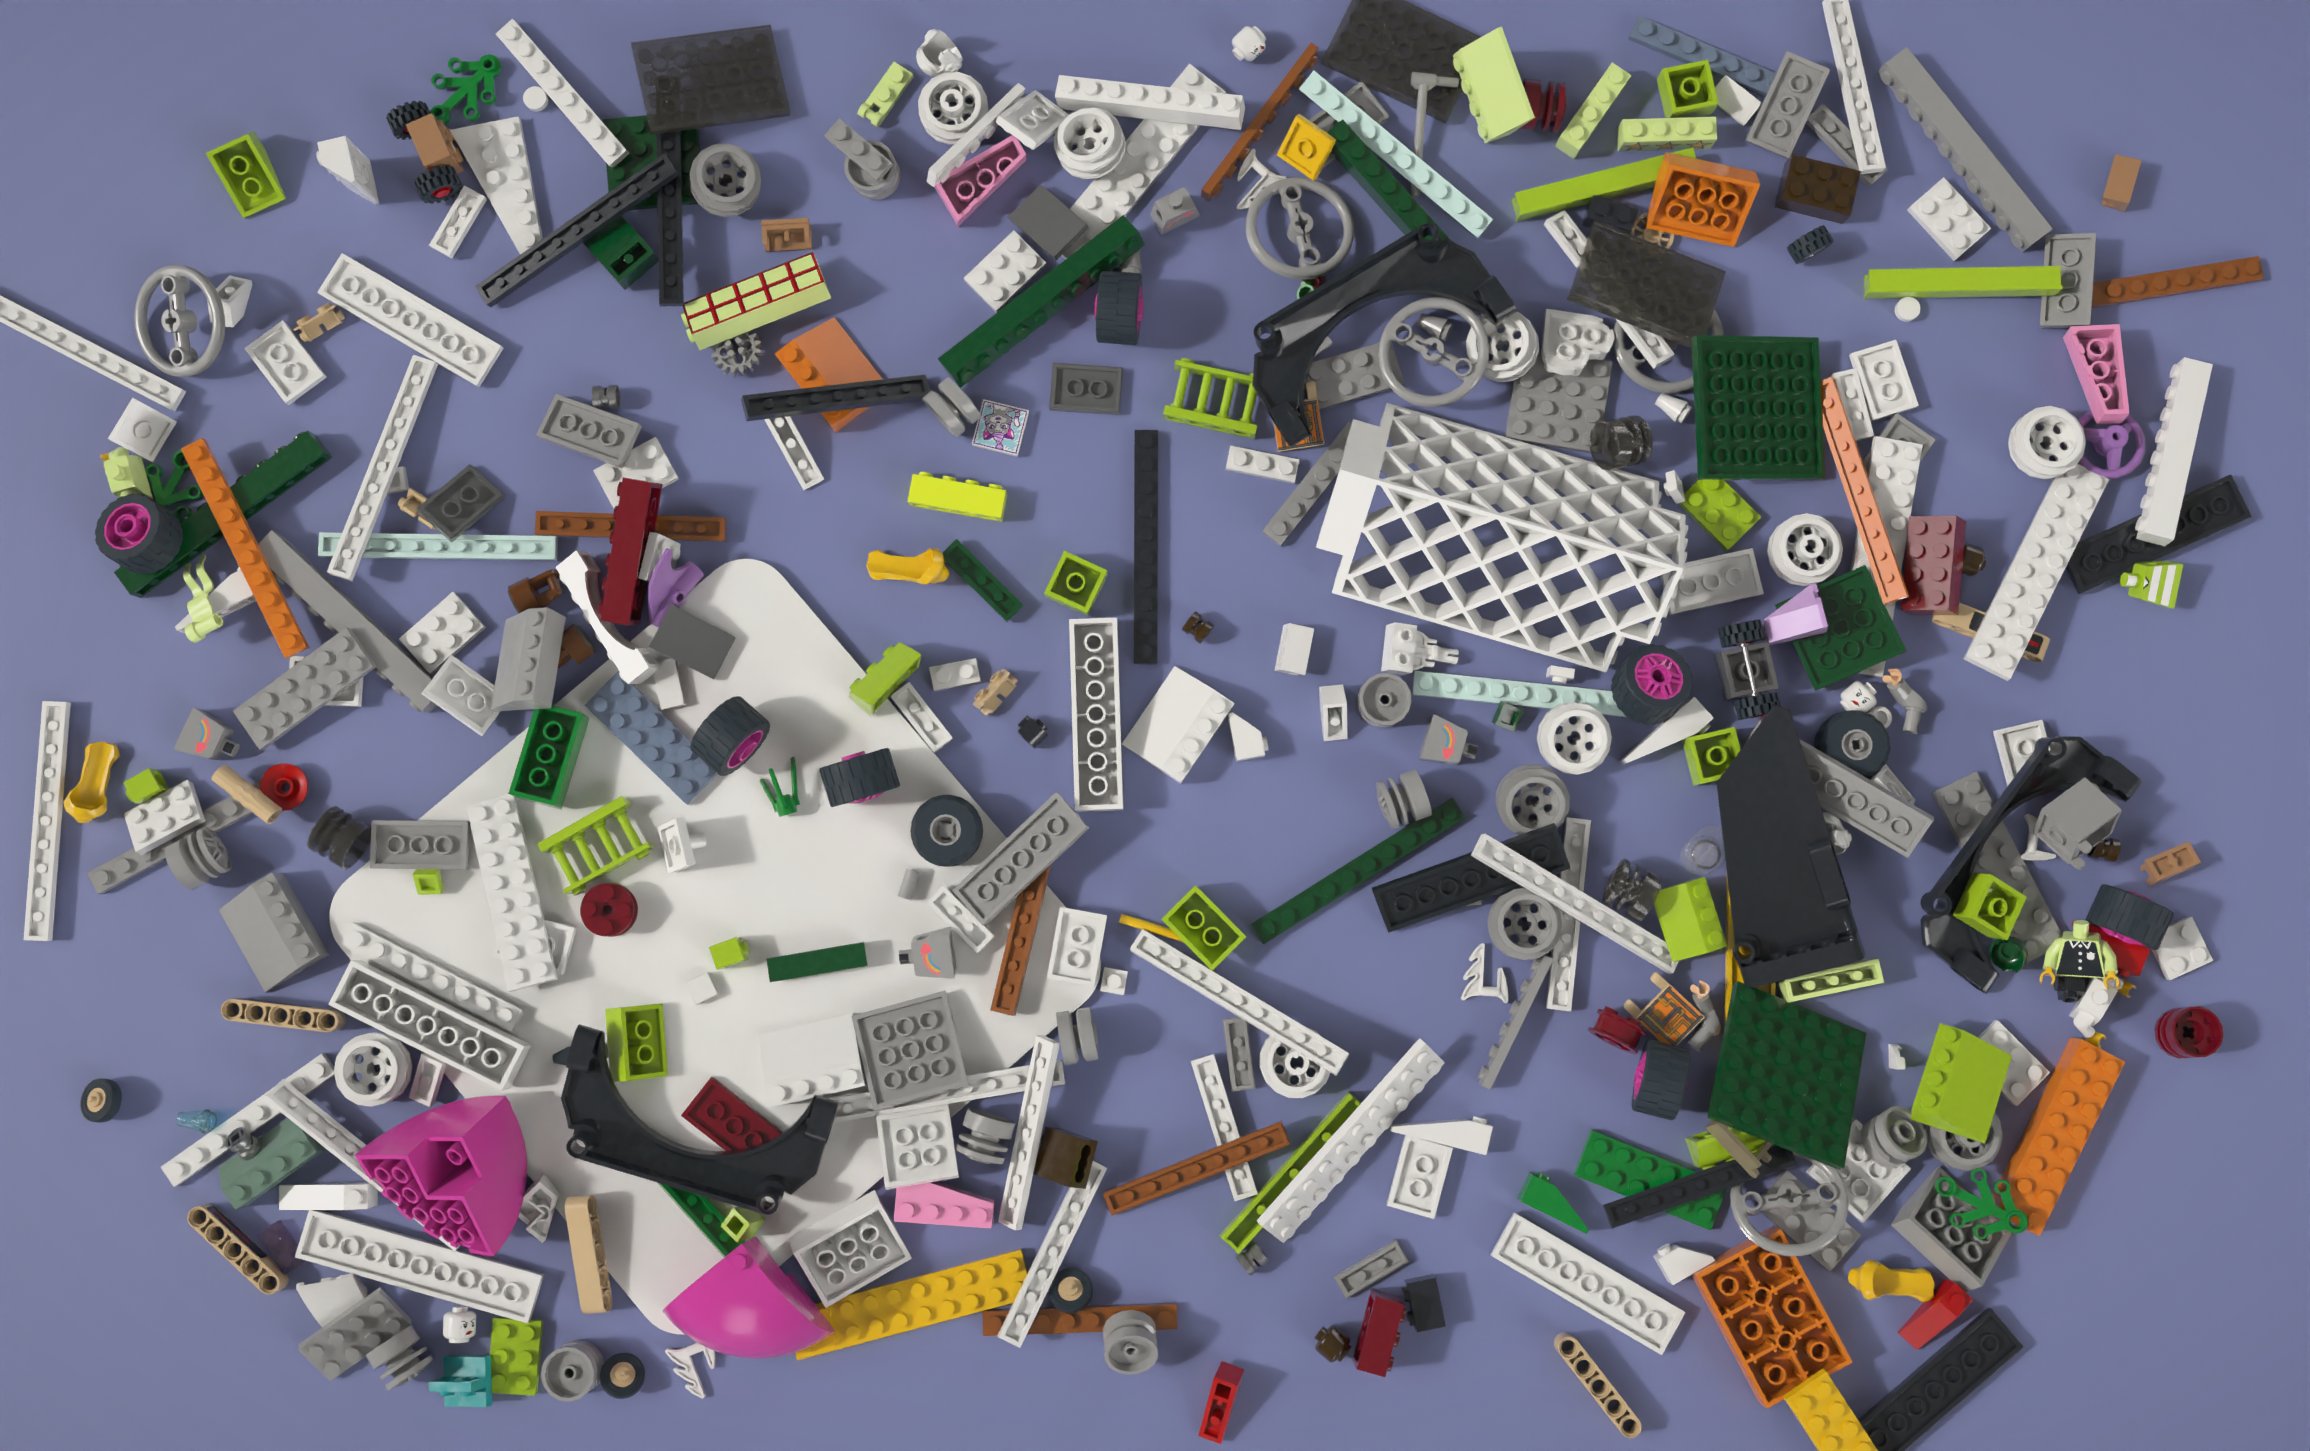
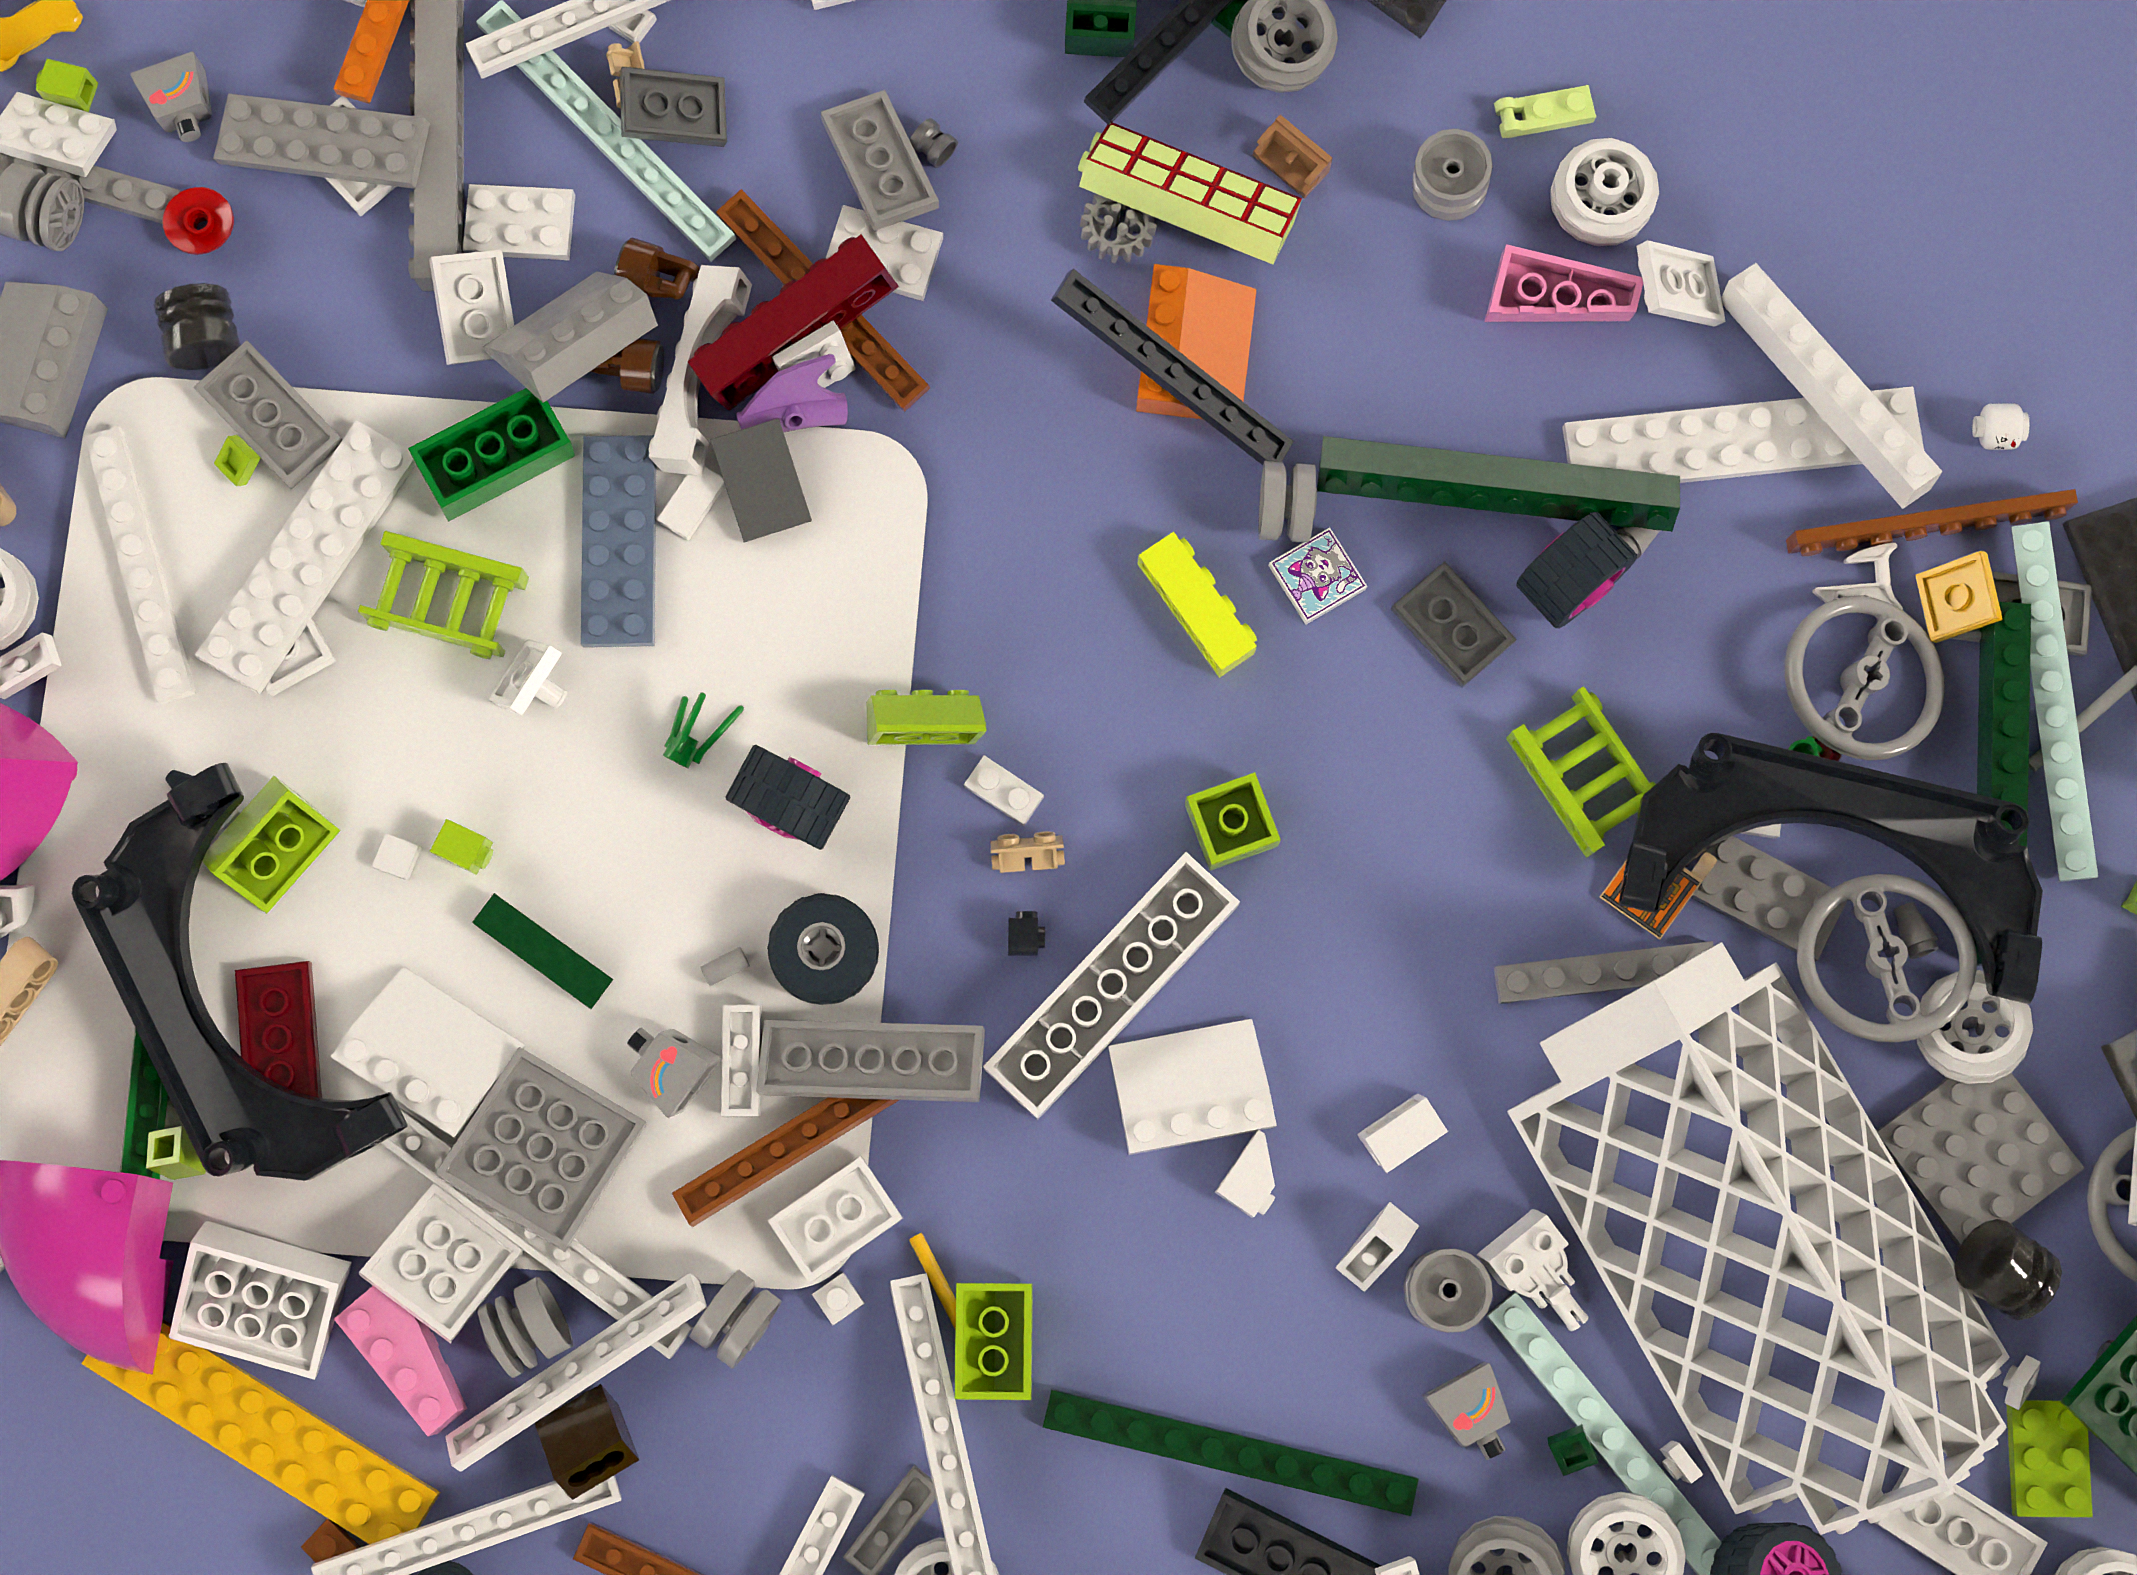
camera: 45 degrees right, 5 degrees down
tan axle [212,765,282,824] -> none
white brick [328,960,532,1091] -> none
dark red wheel [580,883,638,937] -> none
black wheel [691,696,770,776] -> none
white slope [764,416,824,490] -> none
light grey plate [824,118,893,183] -> none
yellow hair [866,548,949,585] -> none
white plate [890,682,953,753] -> none
white helmet [916,29,963,77] -> none
white plate [927,83,1026,187] -> none
dark green plate [942,539,1024,622] -> none
white plate [964,230,1047,313] -> none
dark grey tile [1008,184,1089,260] -> none
white wheel [1054,107,1125,179] -> none
black plate [1134,430,1158,664] -> none
light grey torso [1150,187,1200,235] -> none
dark brown wheel [1182,611,1215,644] -> none
white plate [1225,446,1299,484] -> none
light grey wheel [1376,769,1432,829] -> none
white plate [1541,309,1615,376] -> none
white cone [1655,392,1692,423] -> none

